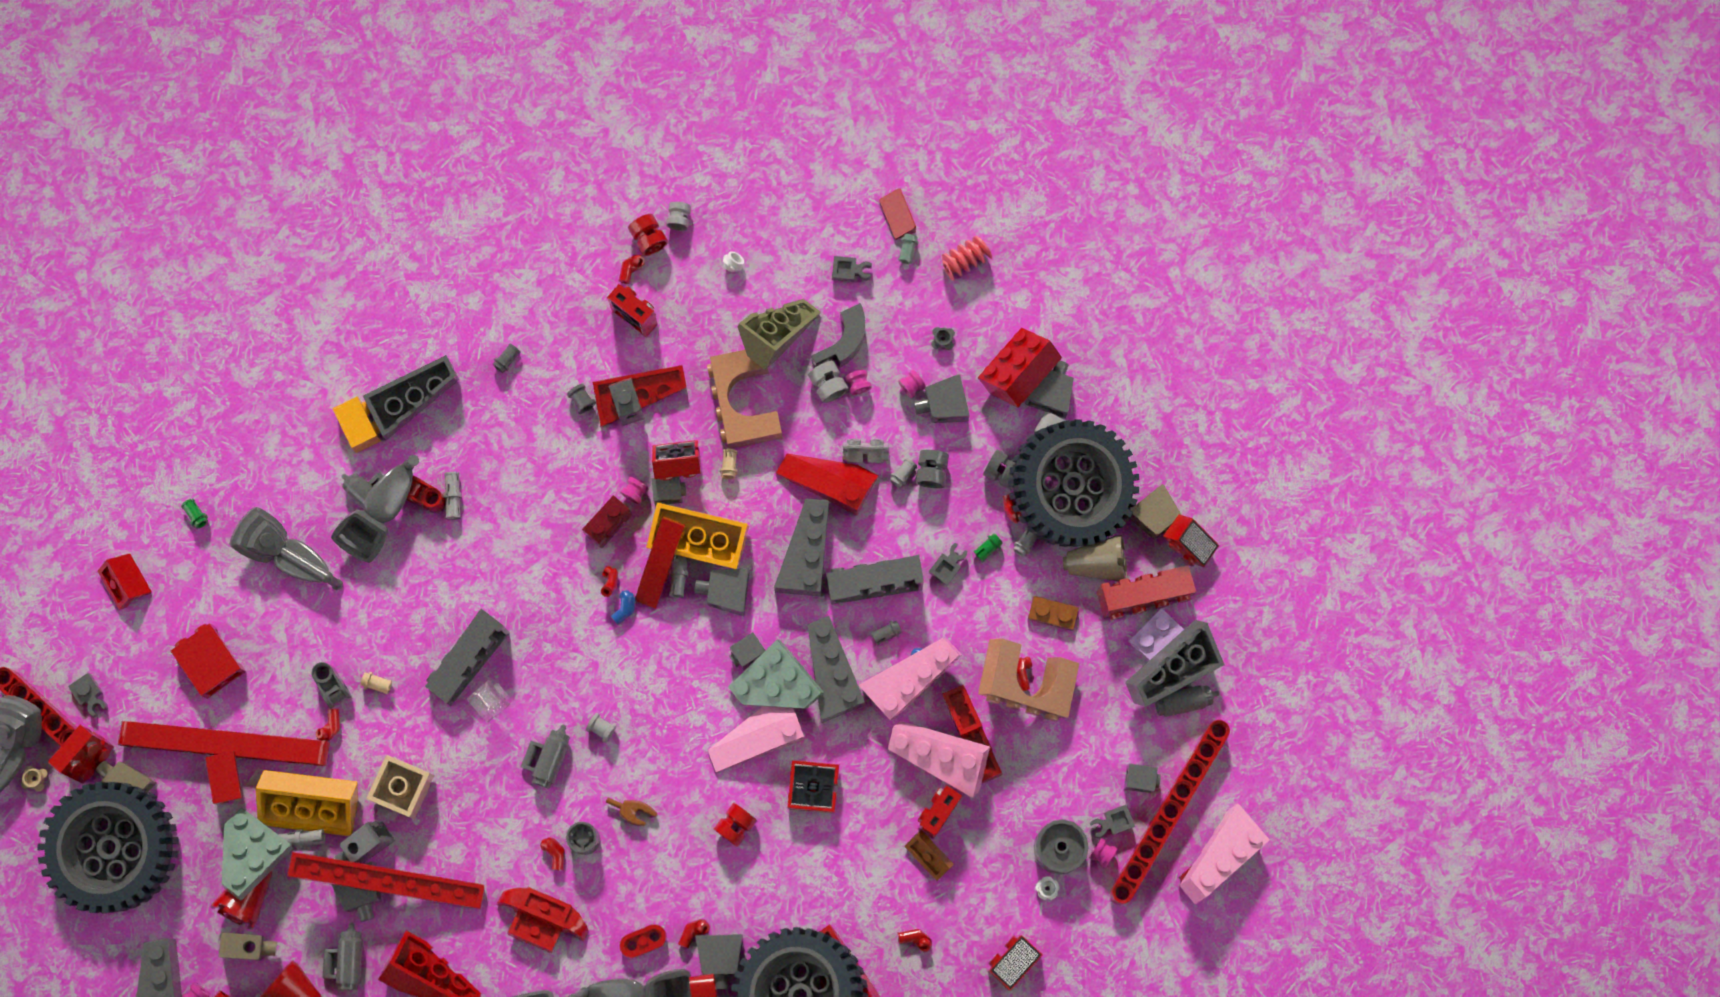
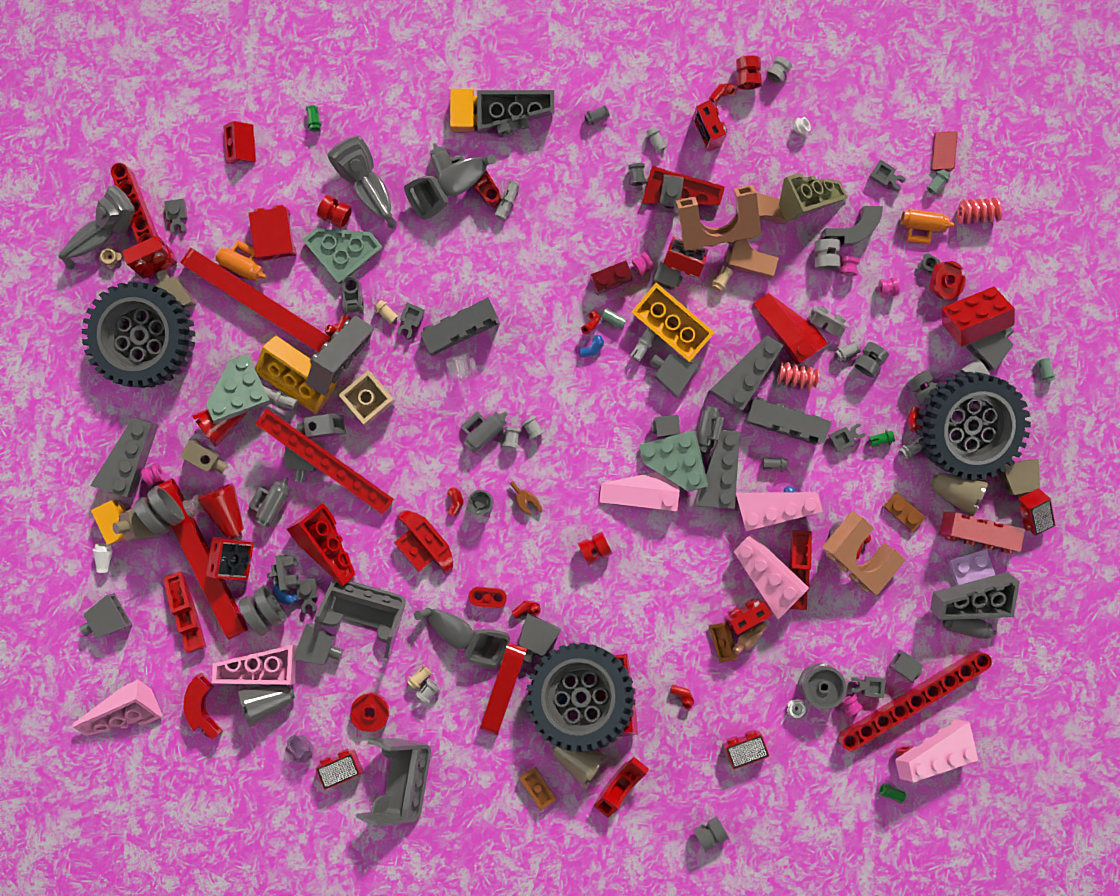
camera: 25 degrees right, 10 degrees up
red panel [205,751,242,805] -> none
red slope [635,517,686,609] -> none
piece [787,760,839,814] -> none
dark grey torso [914,374,970,423] -> none
none -> orange piece [215,240,266,281]
none -> sand green plate [302,227,383,284]
none -> dark grey wedge [305,315,374,396]
none -> red wheel [317,195,352,229]
none -> dark grey plate [397,302,425,339]
none -> dark grey plate [496,118,530,138]
none -> light grey bush [502,427,521,448]
none -> sand green pin [601,308,627,329]
none -> light grey pin [646,127,667,153]
none -> nougat arch [676,185,761,251]
none -> dark grey piece [696,406,725,459]
none -> nougat piece [732,621,768,654]
none -> coral piece [777,361,820,391]
none -> green pin [879,783,906,804]
none -> orange piece [900,209,954,245]
none -> red plate [929,261,966,300]
none -> sand green pin [1037,357,1056,383]

